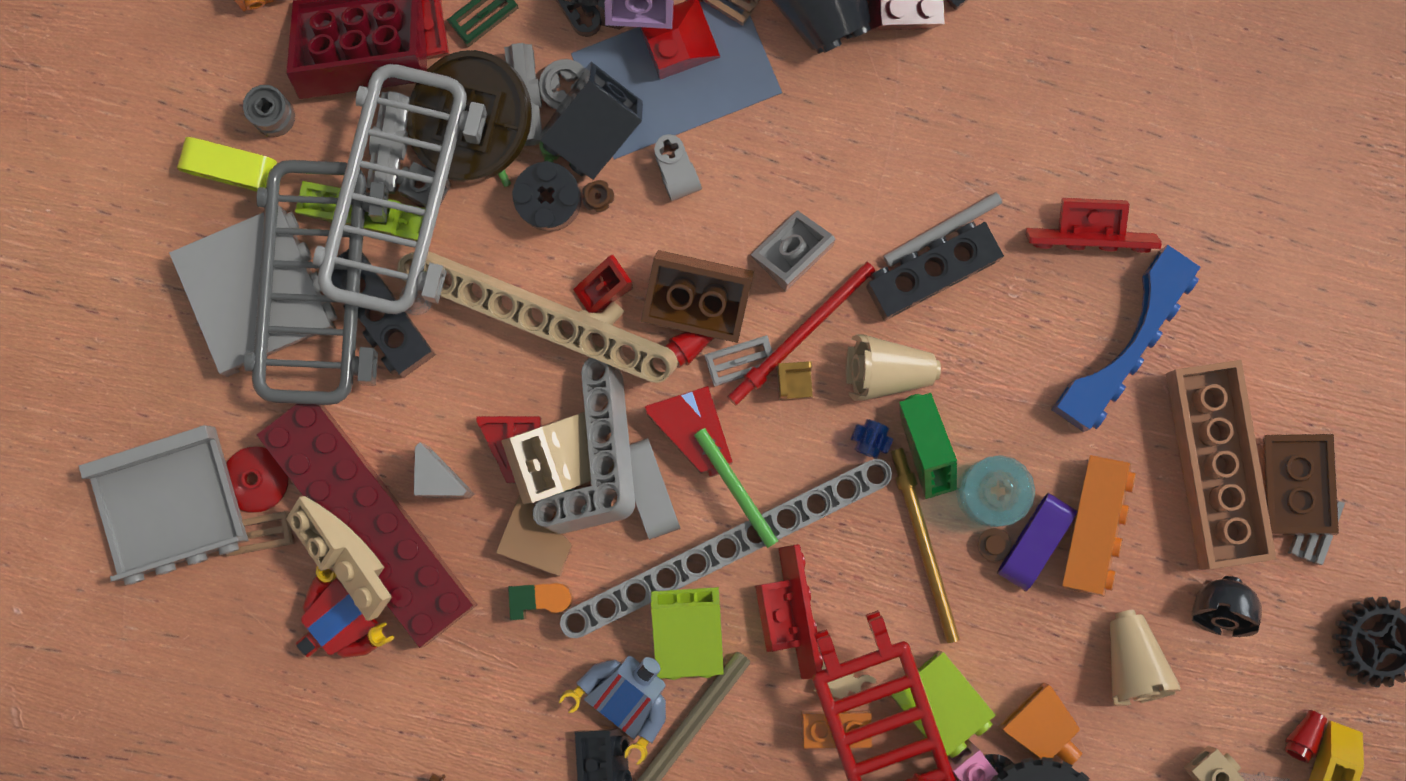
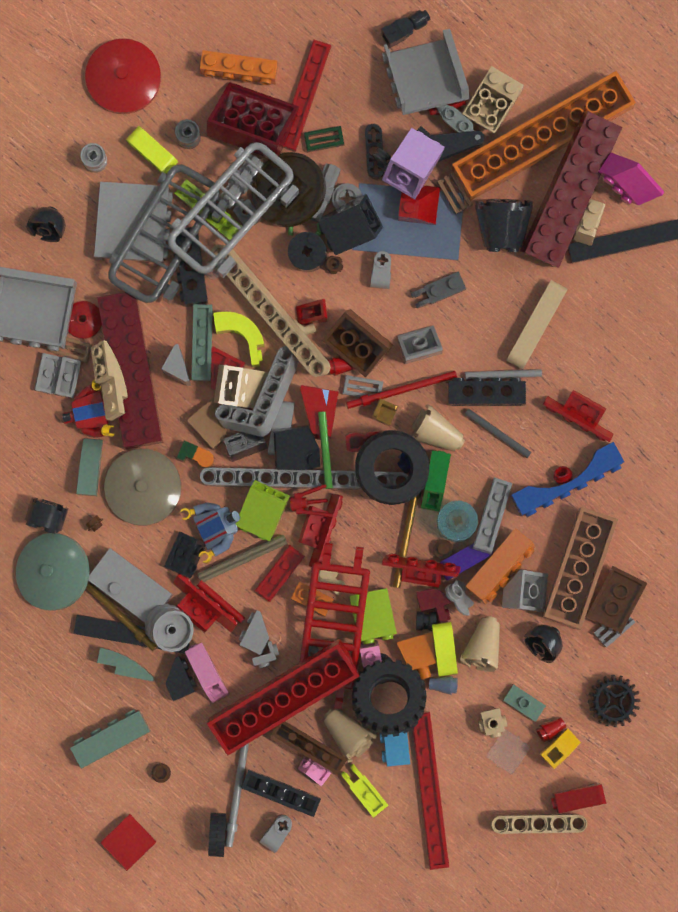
camera: 30 degrees right, 0 degrees up
none -> black cylinder [26,206,66,242]
none -> light grey slope [34,353,81,398]
none -> sand green slope [76,439,103,497]
none -> light grey wheel [80,143,108,173]
none -> red dish [85,38,161,114]
none -> dark tan dish [104,449,181,526]
none -> sand green plate [192,304,213,381]
none -> neon yellow arch [213,311,265,367]
none -> black hinge [223,425,268,462]
none -> red tile [254,545,305,602]
none -> black slope [274,425,320,470]
none -> red plant [290,484,334,517]
none -> red brick [345,430,382,452]
none -> black tyre [355,430,429,505]
none -> red bracket [382,554,461,587]
none -> dark grey hinge [411,272,466,309]
none -> dark red brick [416,589,451,623]
none -> black wheel [416,611,436,631]
none -> sand blue cone [429,676,458,695]
none -> neon yellow beam [432,622,458,677]
none -> light grey plate [445,580,474,616]
none -> dark grey bar [465,409,531,458]
none -> light grey tile [473,478,512,554]
none -> light grey slope [502,570,548,612]
none -> sand green plate [503,684,546,722]
none -> tan beam [506,280,568,370]
none -> red plate [553,466,573,484]

